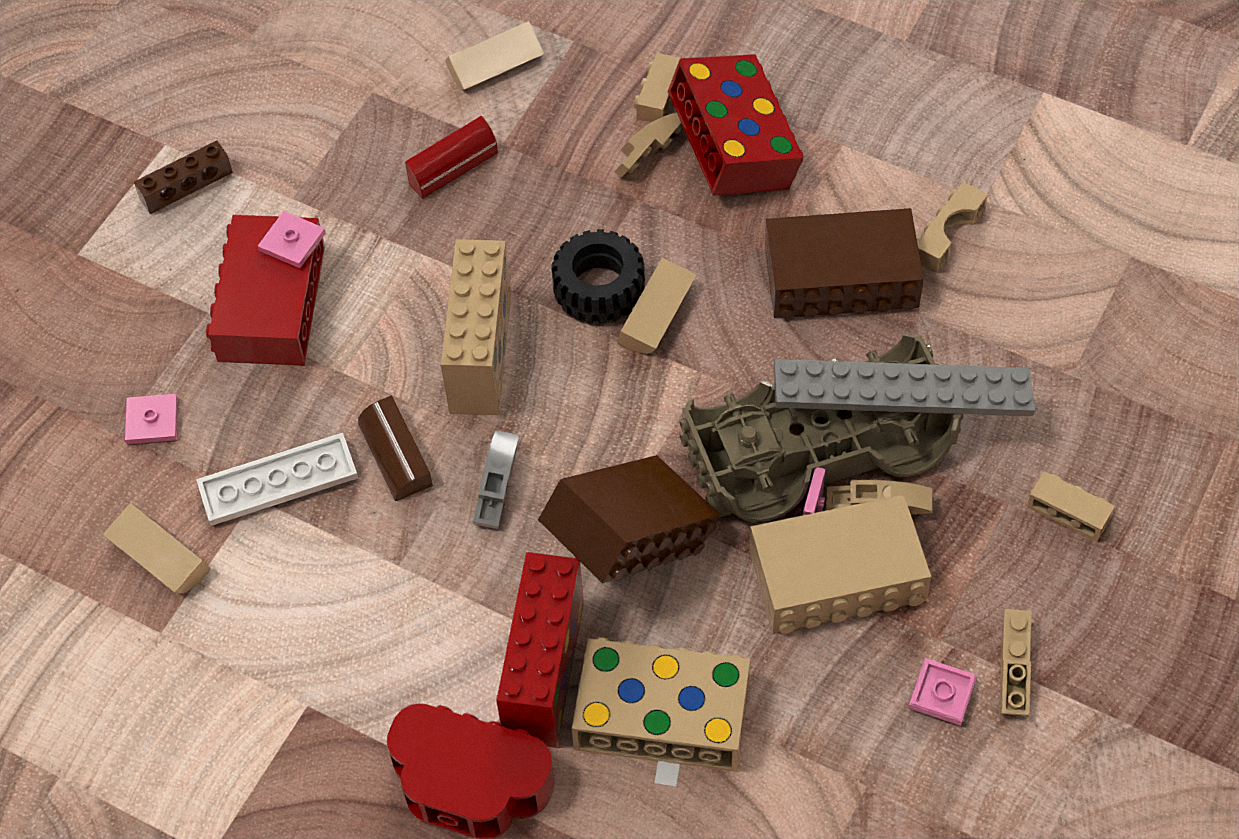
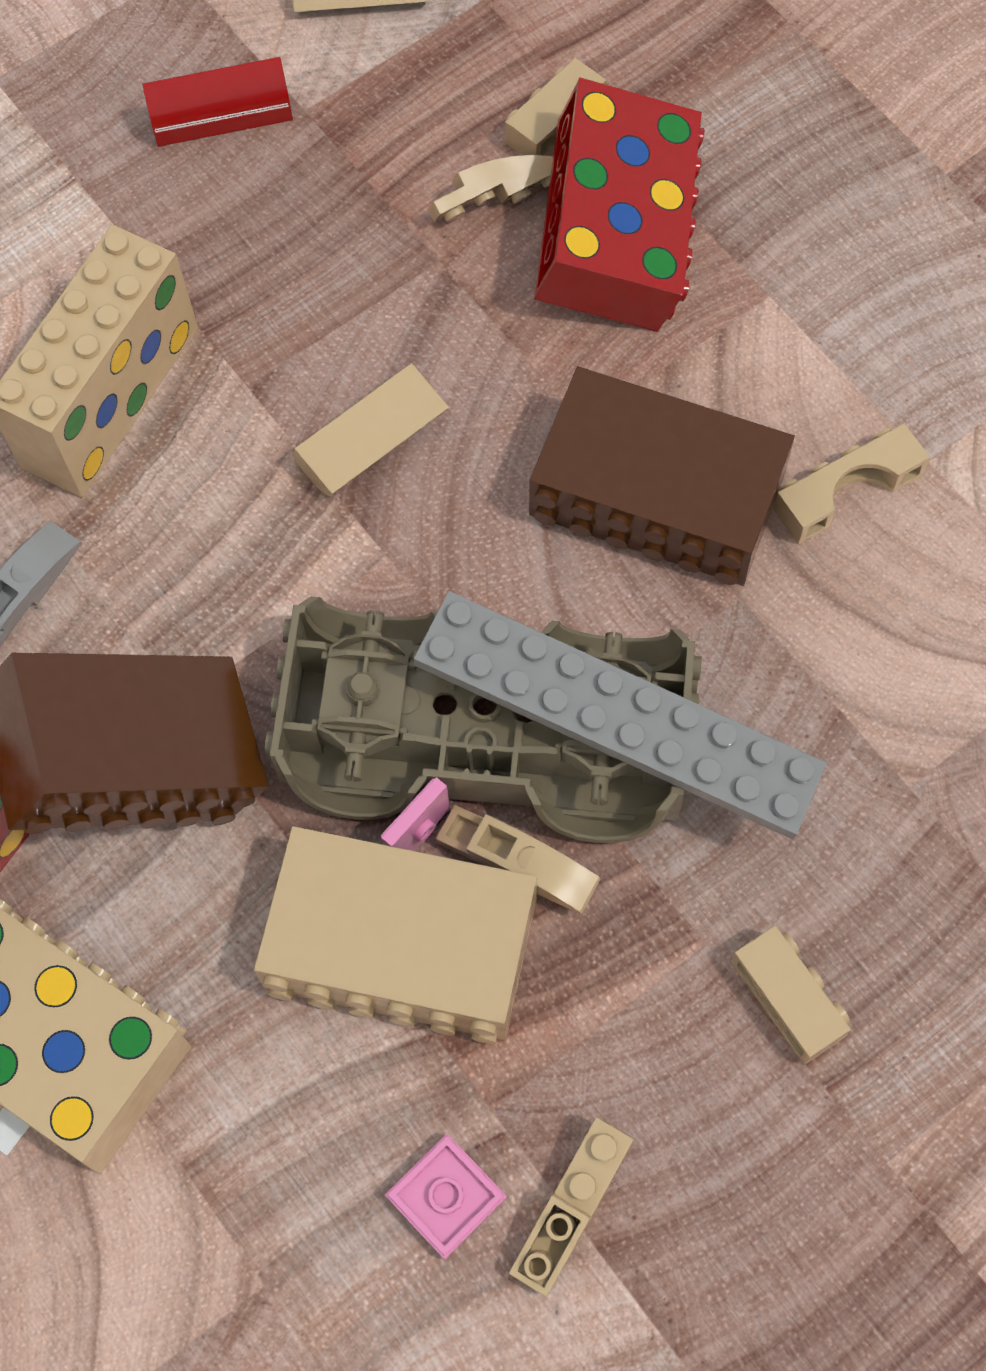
camera: 25 degrees right, 10 degrees up
black tyre [551,229,645,324] -> none

